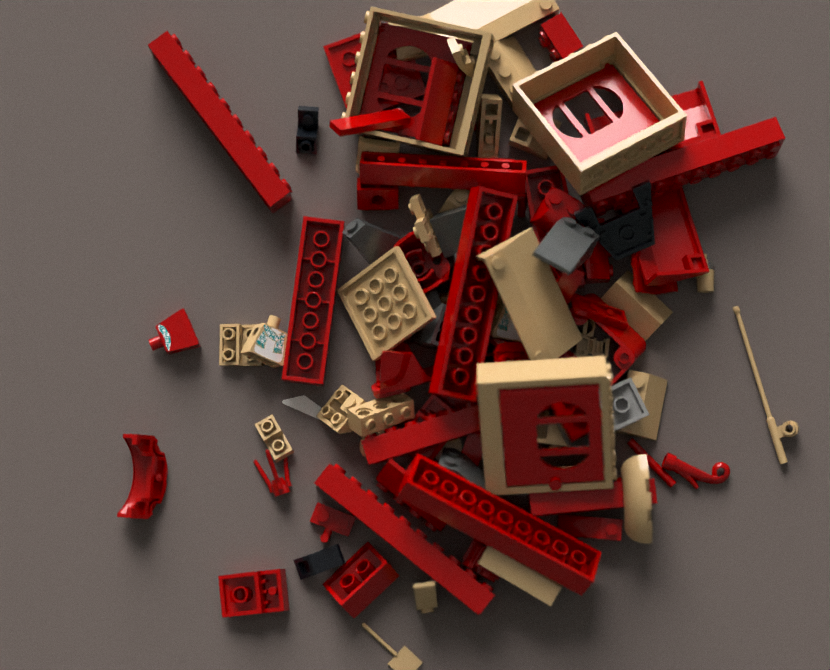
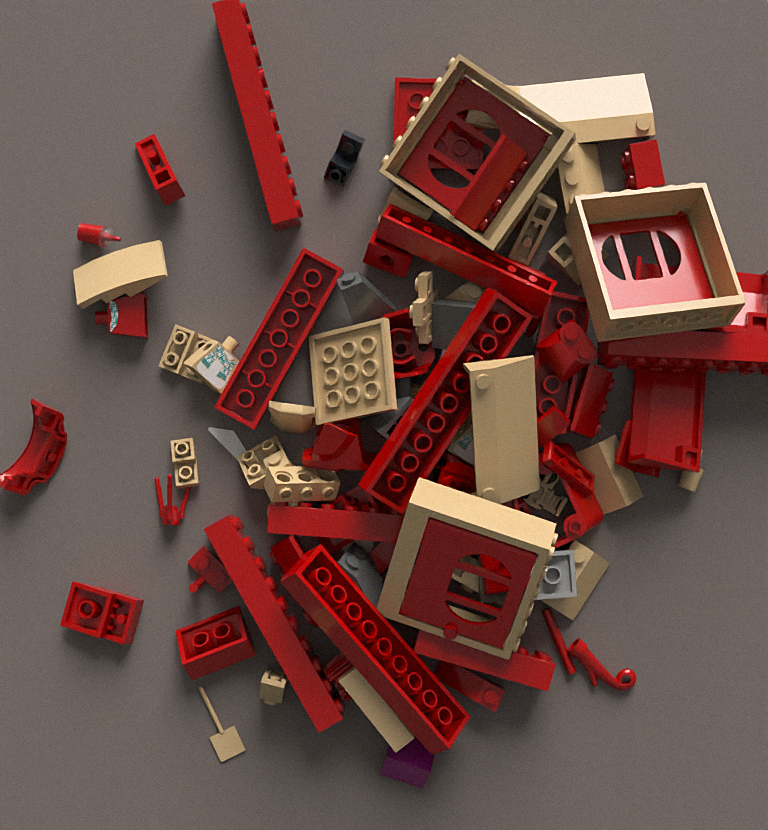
camera: 20 degrees right, 5 degrees up
black slope [293,544,346,580] -> none
red tile [329,108,411,137] -> none
tan slope [447,37,476,78] -> none
dark grey slope [532,217,600,275] -> none
black wing [574,180,655,261] -> none
tan brick [620,454,652,544] -> none
tan piece [733,306,799,464] -> none
none -> tan slope [73,240,168,309]
none -> red piece [77,223,121,248]
none -> red slope [135,134,186,206]
none -> tan slope [269,401,316,434]
none -> magenta slope [380,737,435,789]

